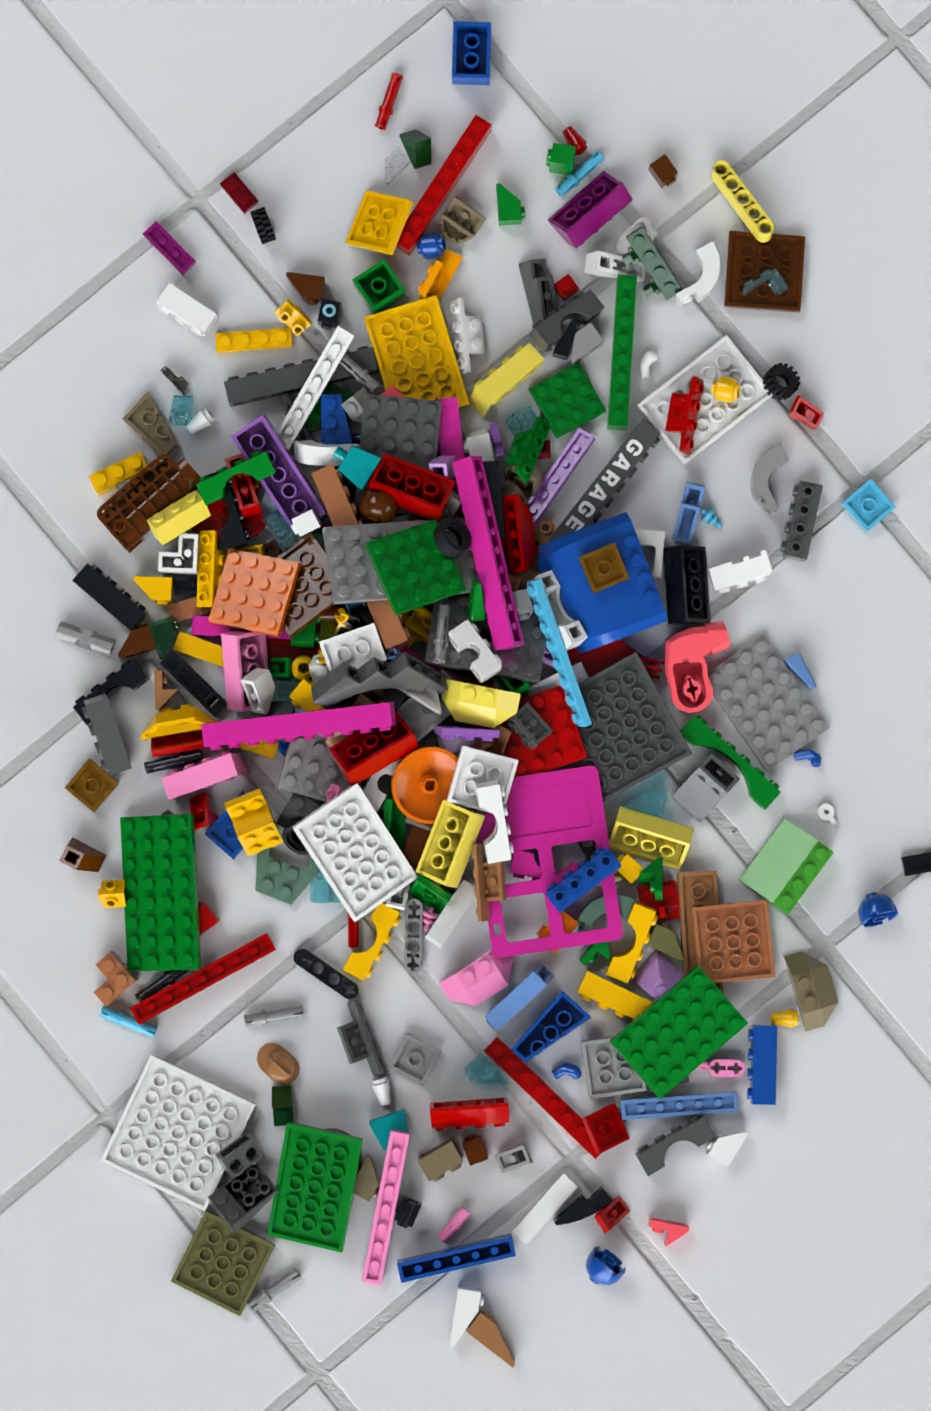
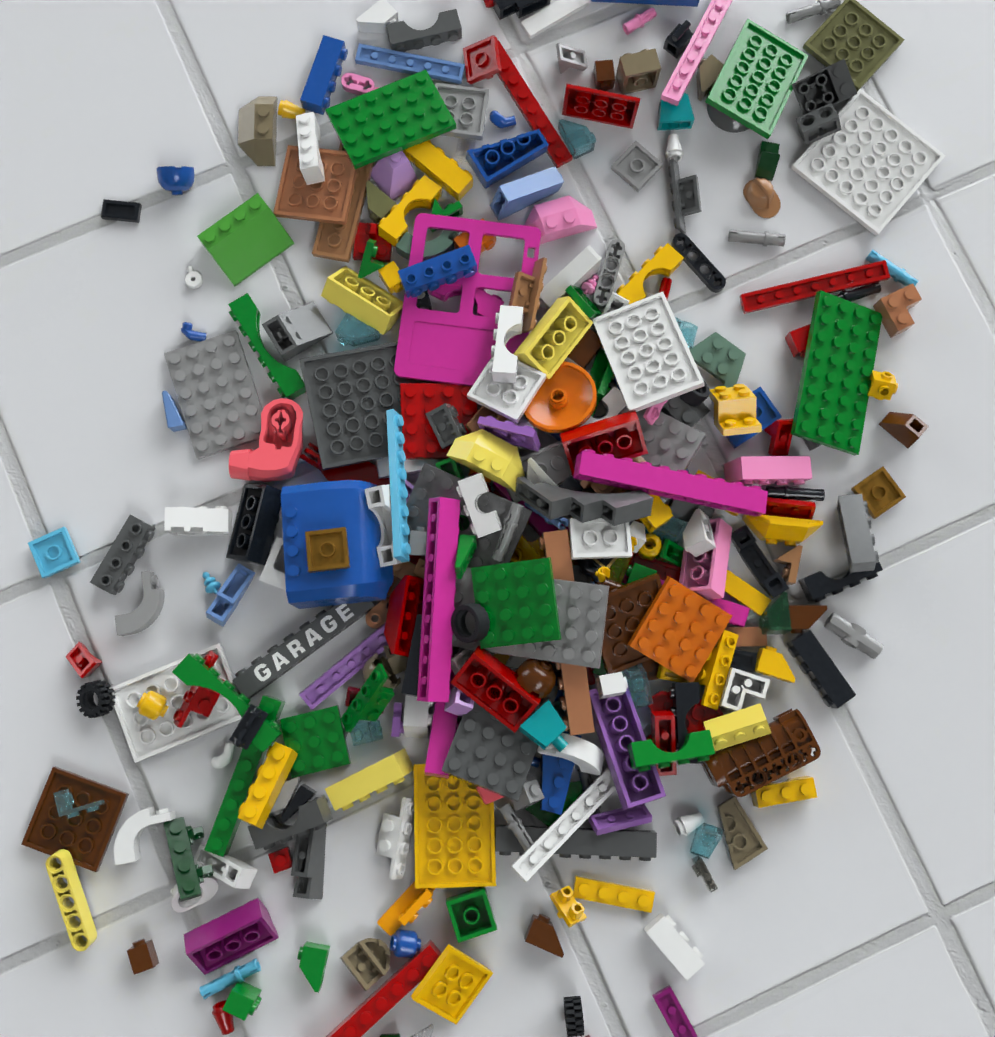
camera: 170 degrees left, 5 degrees down
black brick [317,299,342,330] -> none
none -> green arch [172,653,282,753]
none -> black hinge [229,704,268,750]
none -> yellow brick [238,742,298,829]
none -> white arch [296,112,325,185]
none -> medium lavender plate [589,804,652,836]

